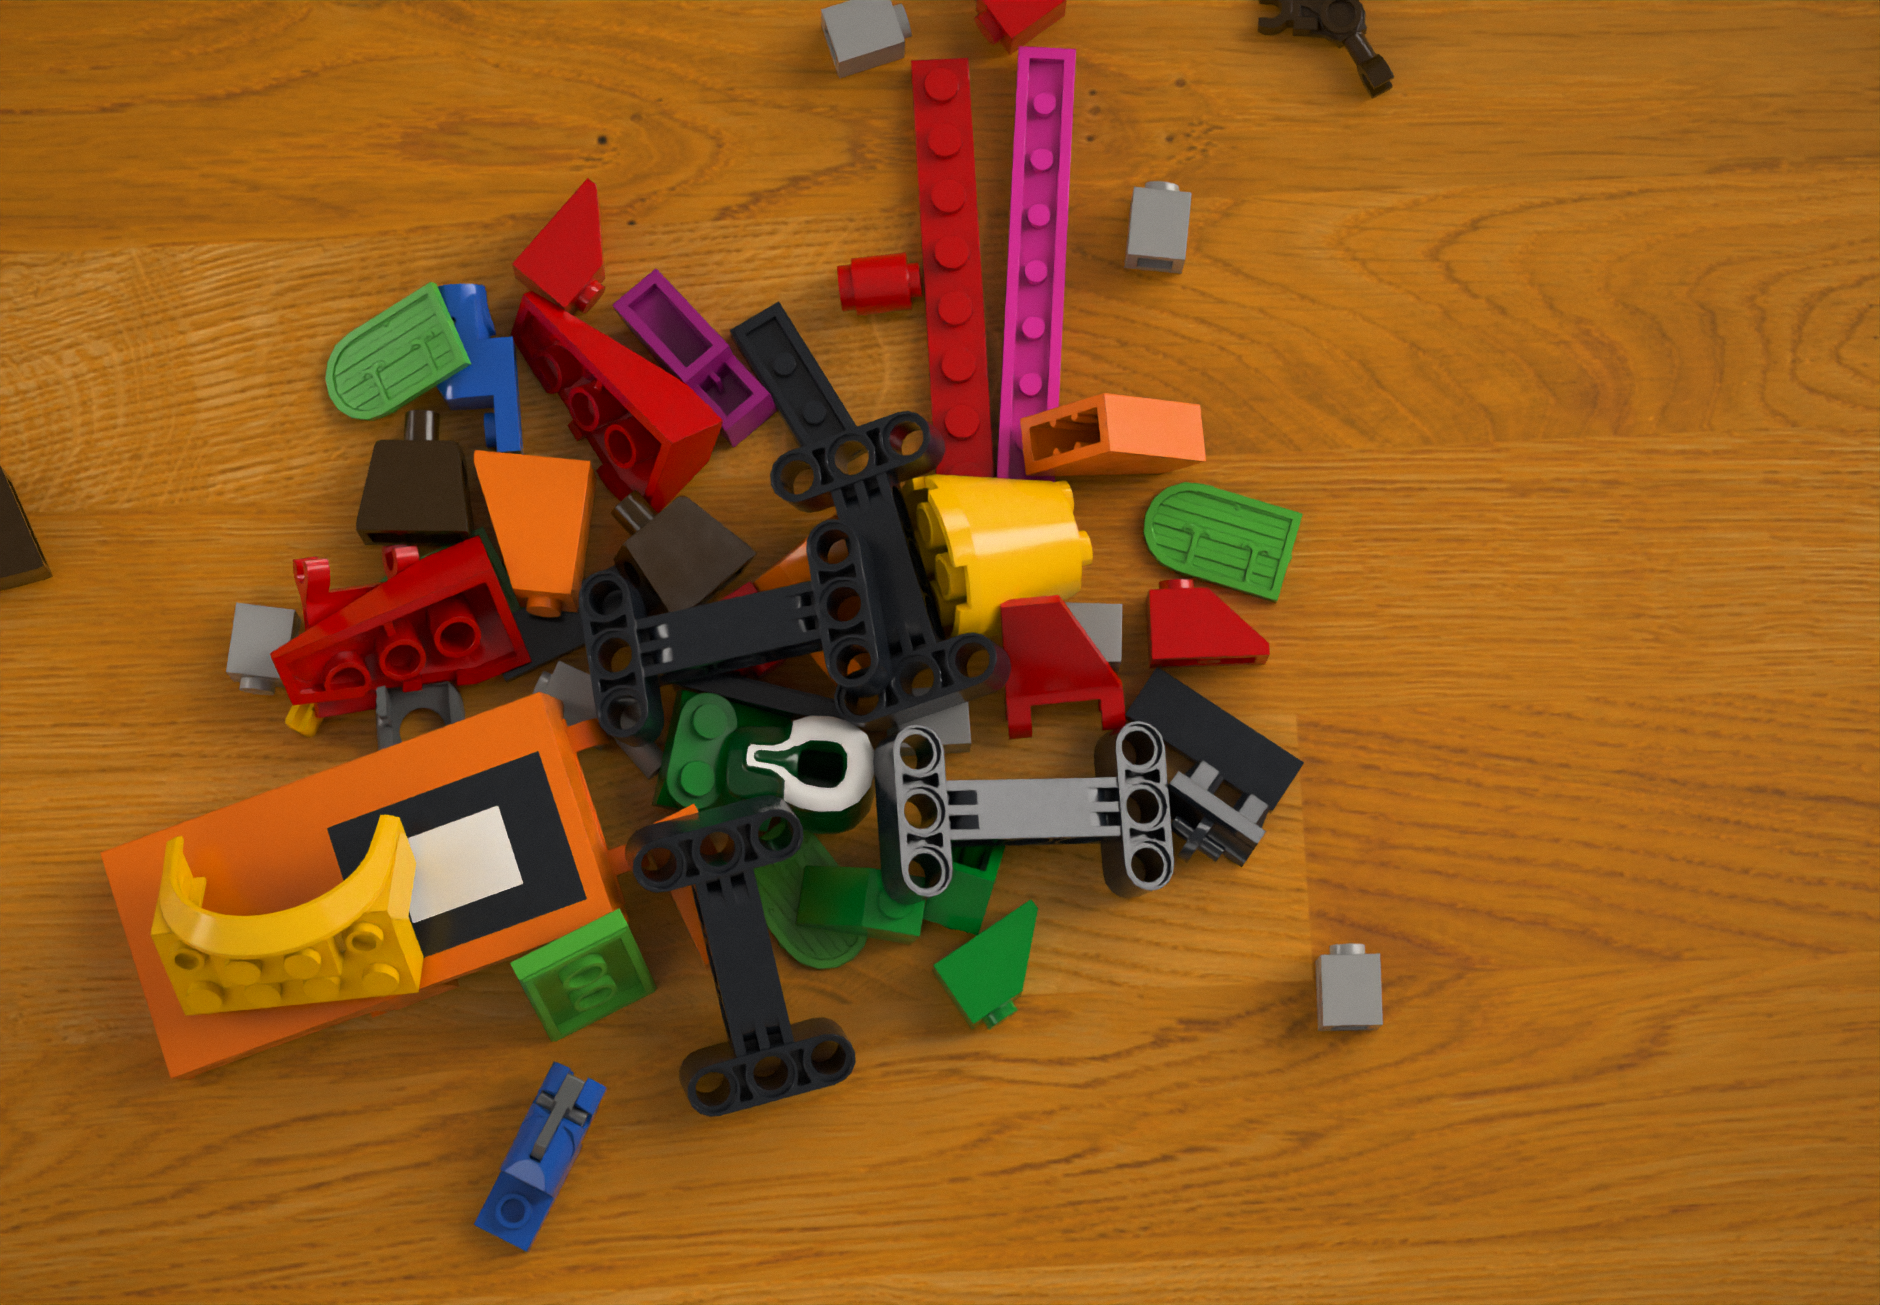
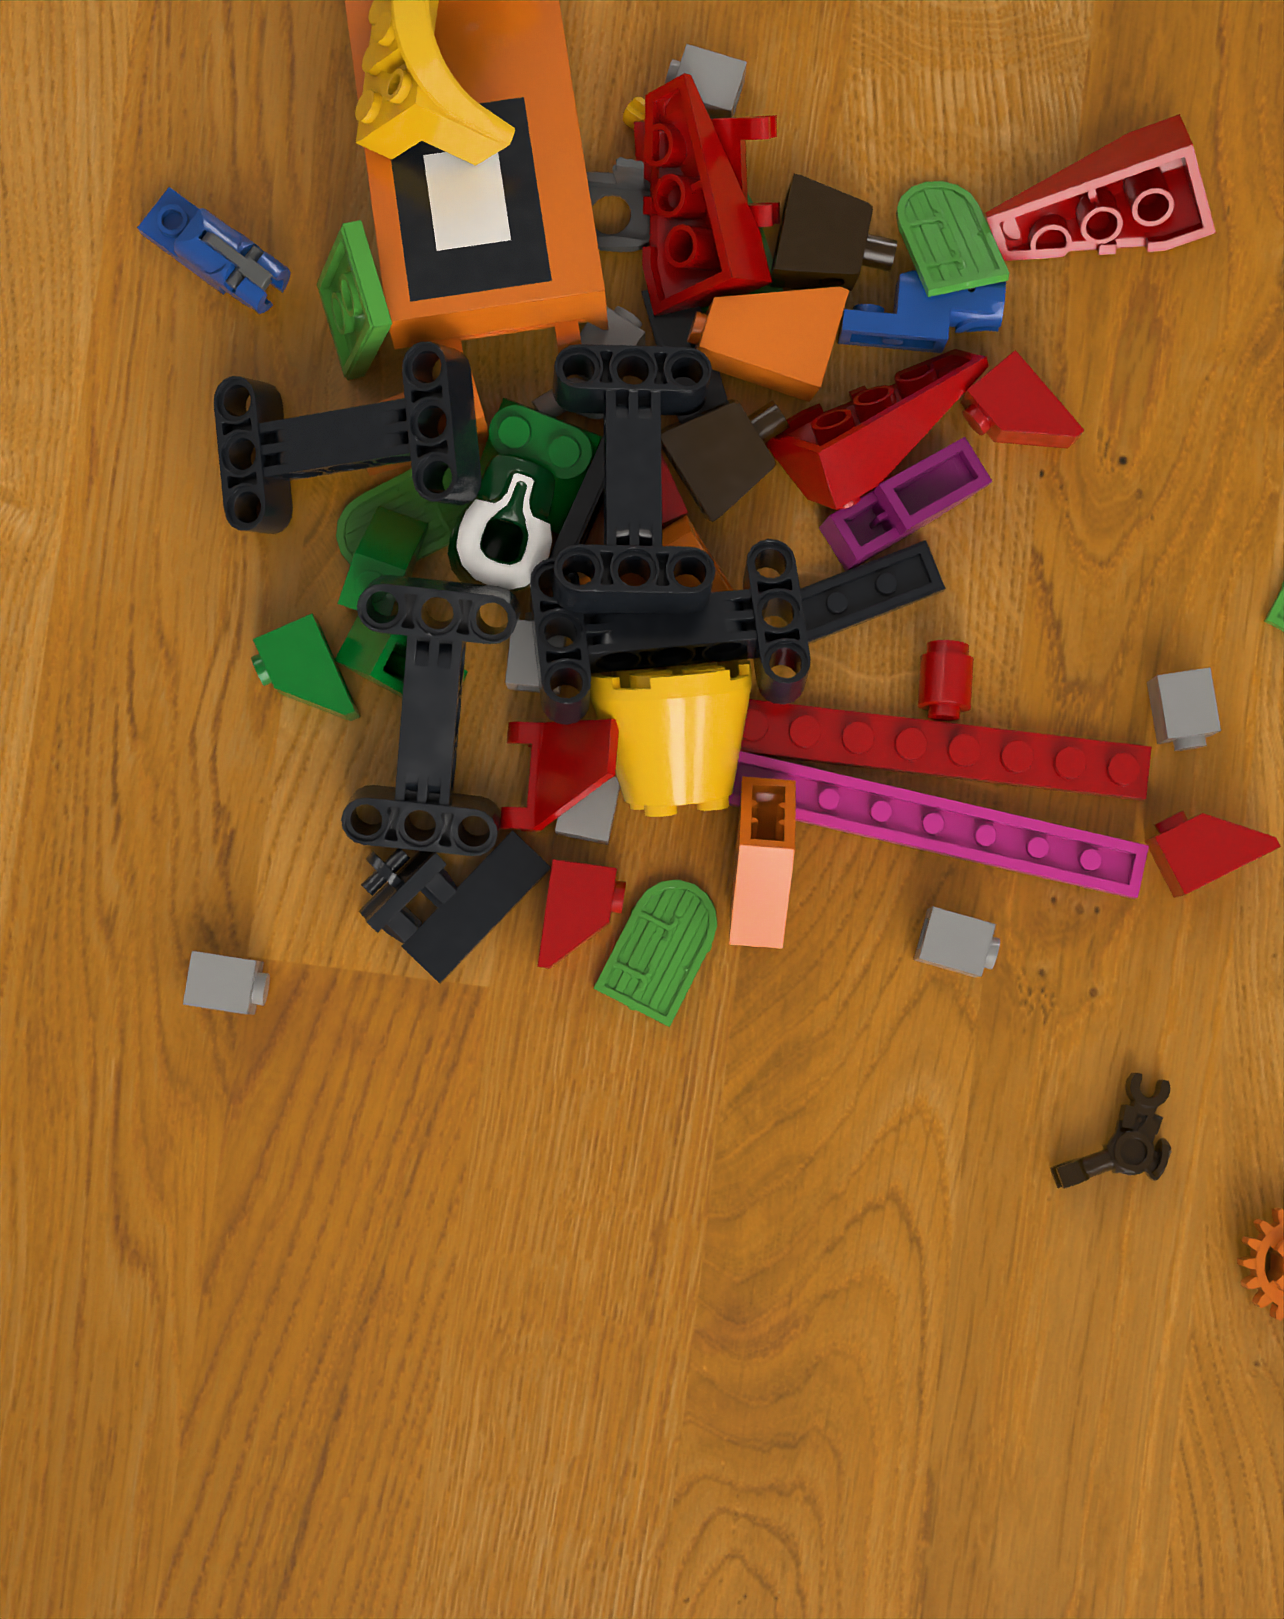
camera: 105 degrees right, 5 degrees up
none -> red wedge [985,114,1216,261]

